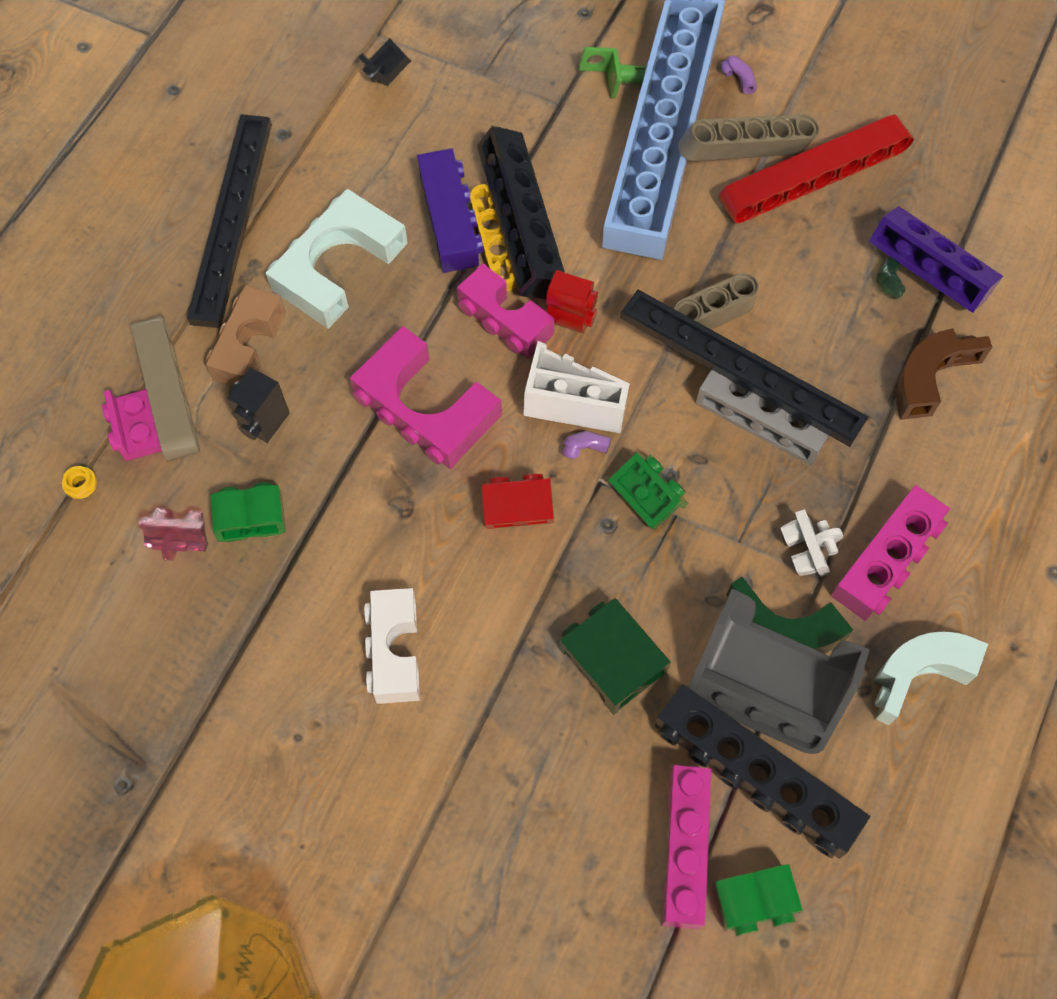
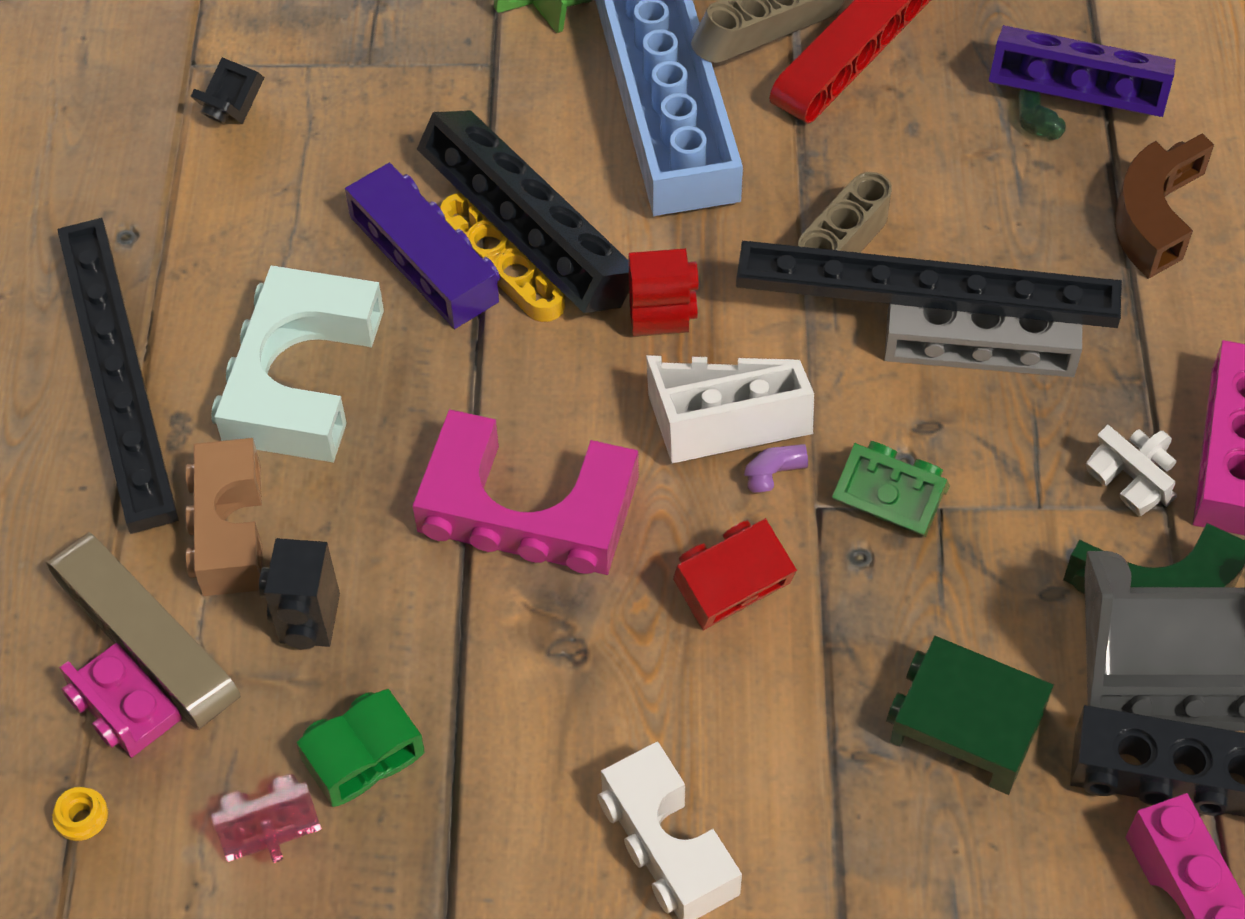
camera: 25 degrees left, 10 degrees down
dark pink arch [457,264,554,359] -> none

